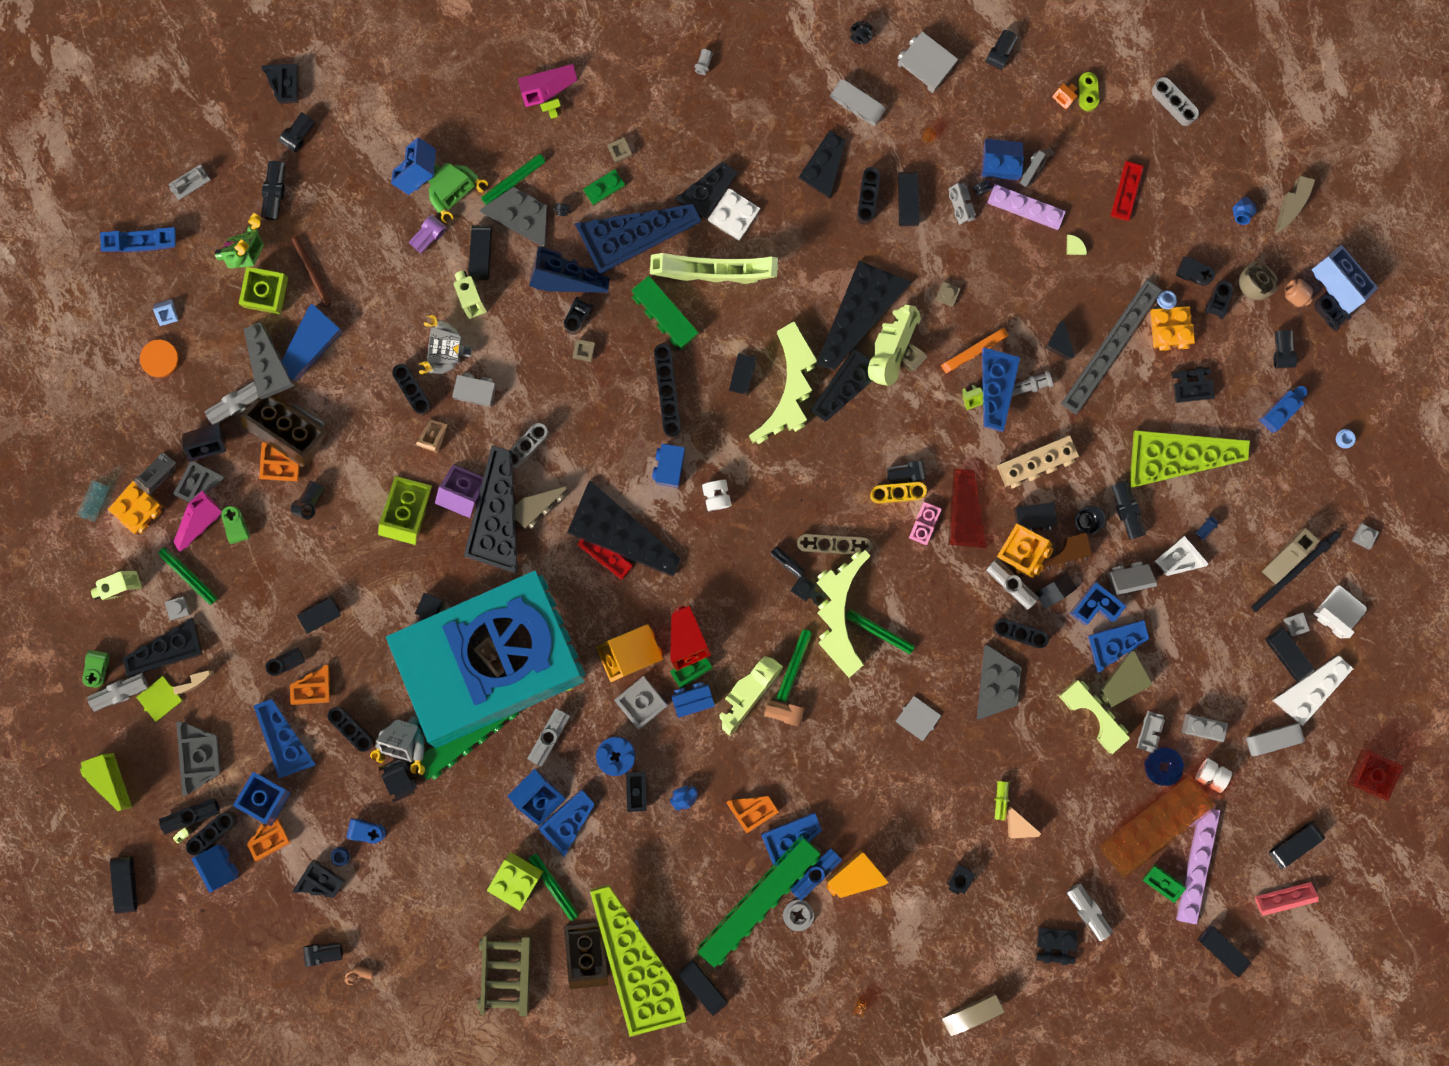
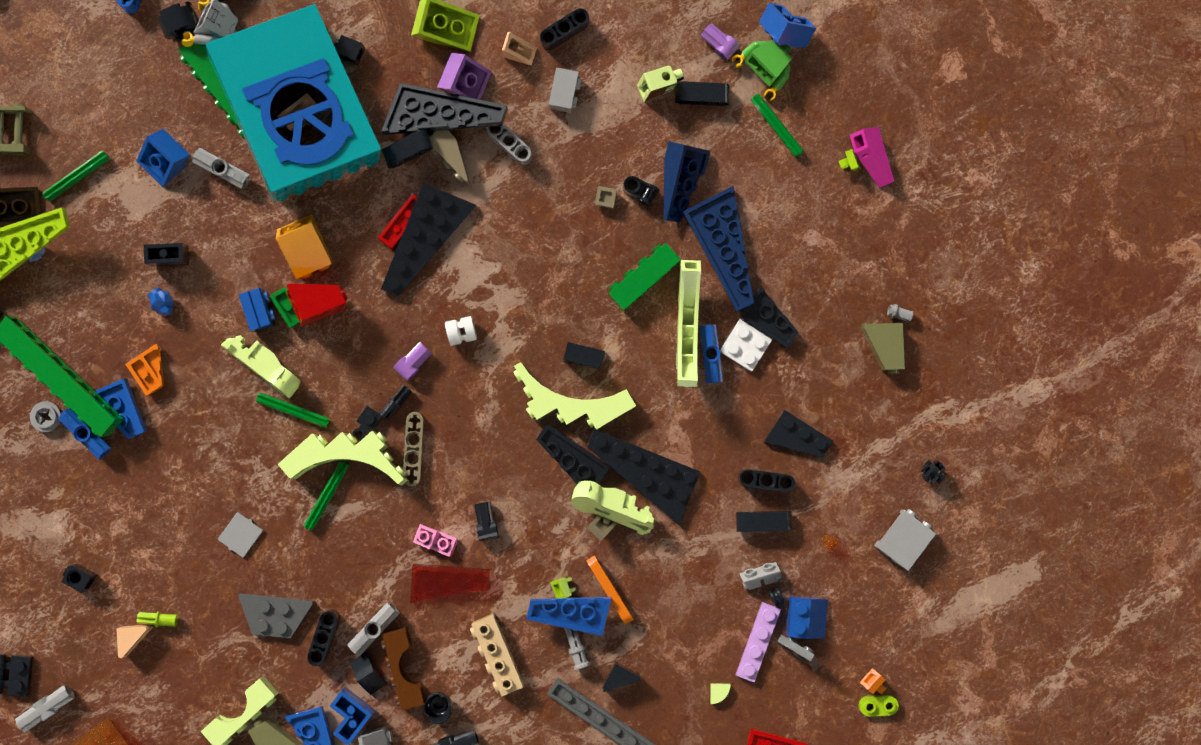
camera: 90 degrees right, 0 degrees up
torso [418,315,473,374] -> none
dark grey wing [480,187,547,247] -> none
lime brick [487,852,544,911] -> none
blue wing [538,789,594,857] -> none
black plate [553,203,571,216] -> none
green plate [583,169,625,206] -> none
blue brick [596,736,636,776] -> none
dark tan plate [607,137,632,164] -> none
light grey plate [614,676,668,730] -> none
blue brick [652,444,685,488] -> none
black beam [654,344,681,438] -> none
nougat piece [764,700,805,727] -> none
light orange slope [825,849,888,898] -> none
light grey beam [830,79,886,126] -> none
yellow beam [870,482,927,504] -> none
dark tan plate [935,282,960,307] -> none
black piece [985,30,1018,71] -> none
light orange plate [997,524,1053,578] -> none
black brick [1013,502,1057,532] -> none
none -> black beam [382,129,433,169]
none -> medium lavender piece [393,342,432,381]
none -> blue piece [699,325,723,384]
none -> olive slope [861,323,905,374]

